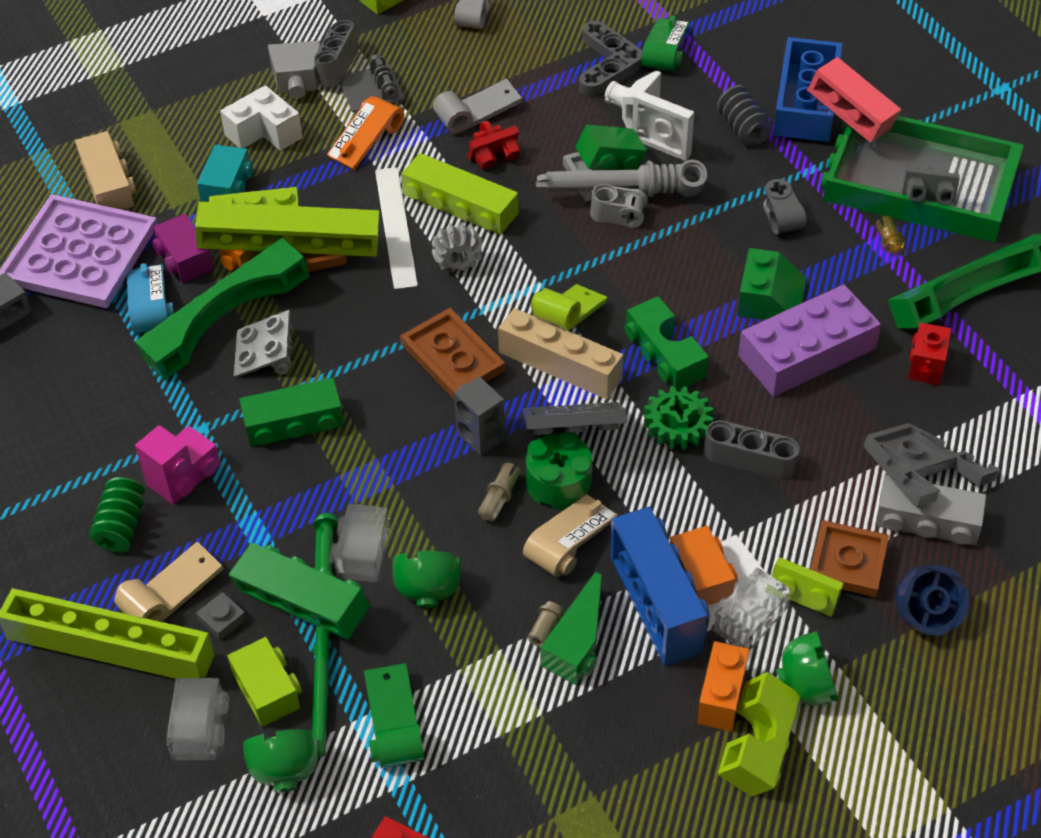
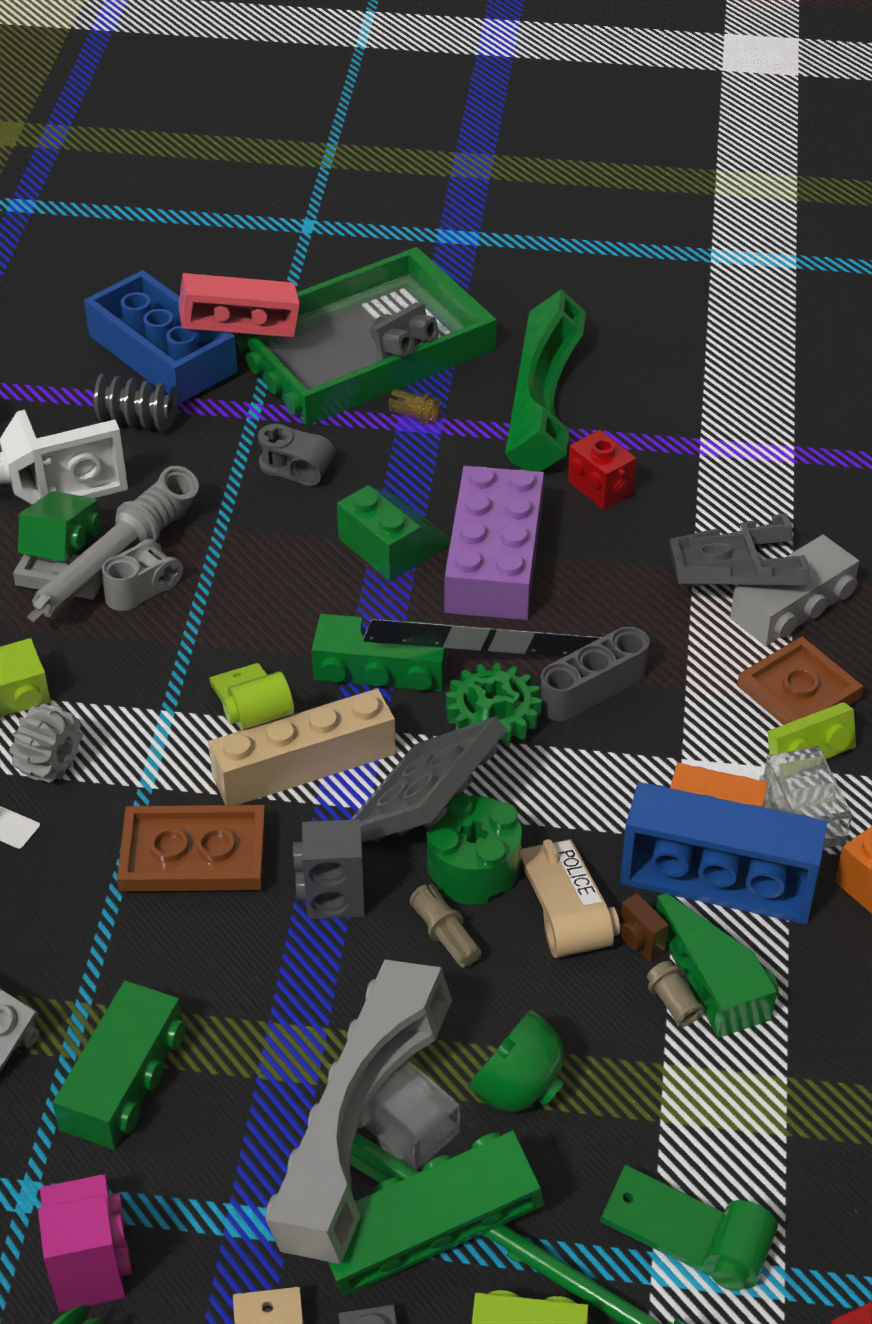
camera: 55 degrees left, 5 degrees down
none -> light grey arch [266,959,452,1264]
none -> black sticker [363,619,602,657]
none -> reddish brown plate [620,893,669,963]

